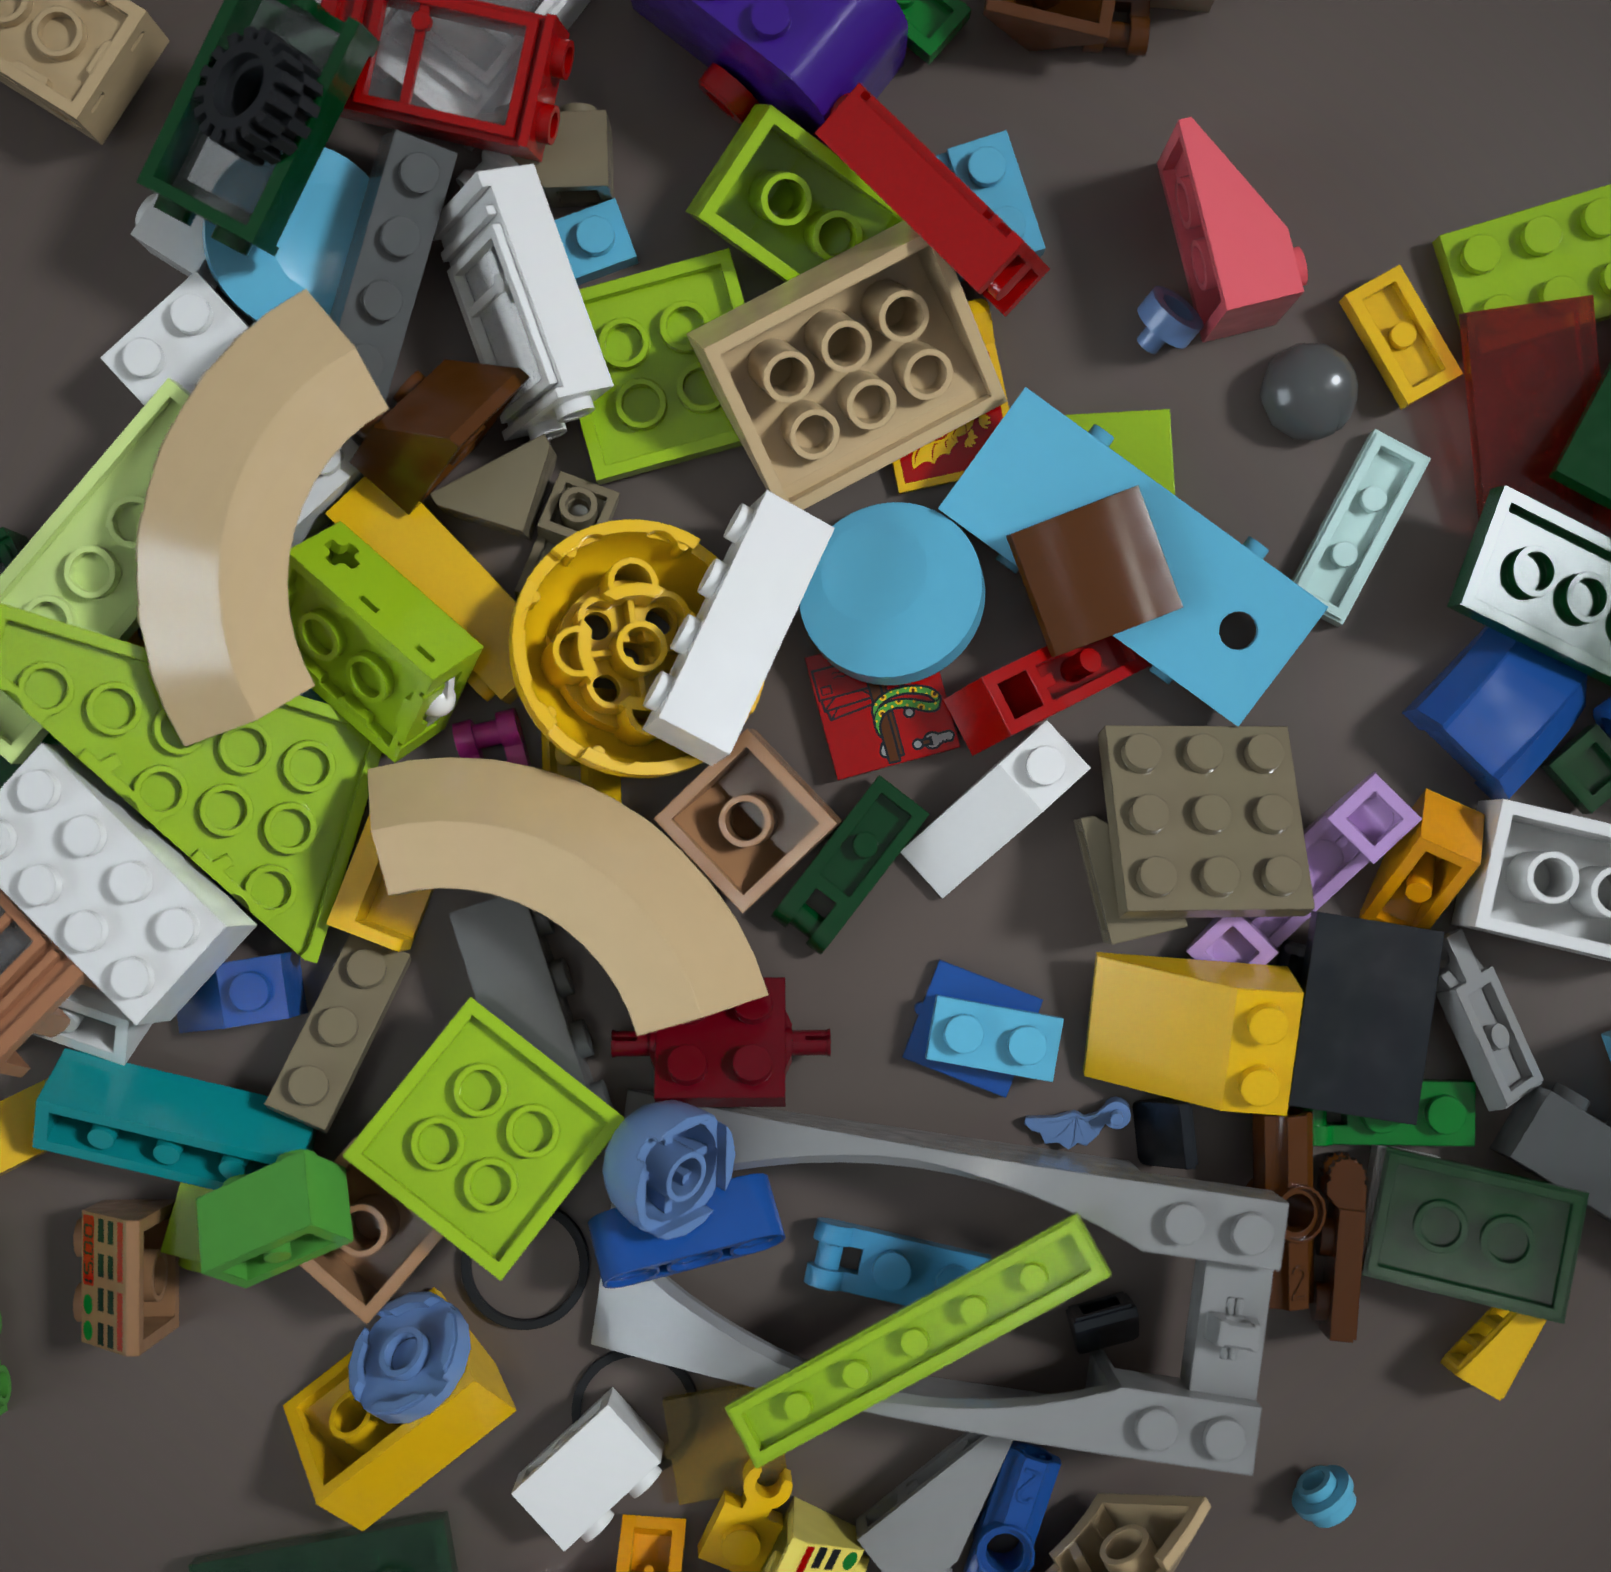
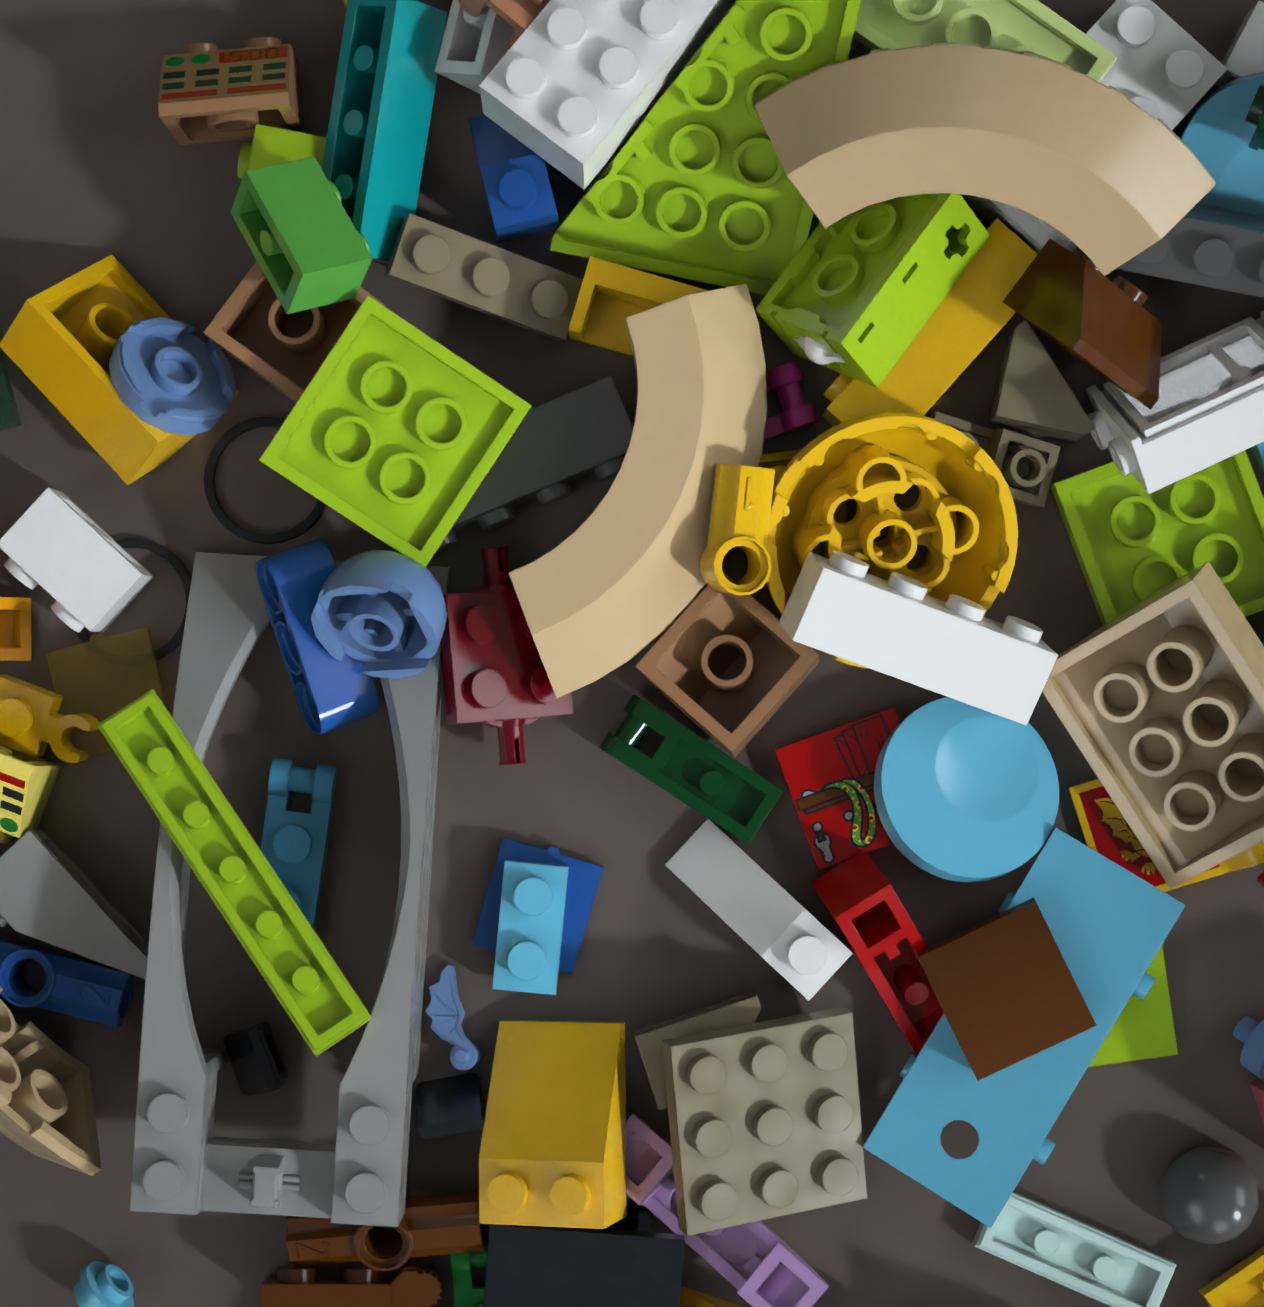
camera: 85 degrees right, 0 degrees up
none -> yellow piece [699,463,775,596]

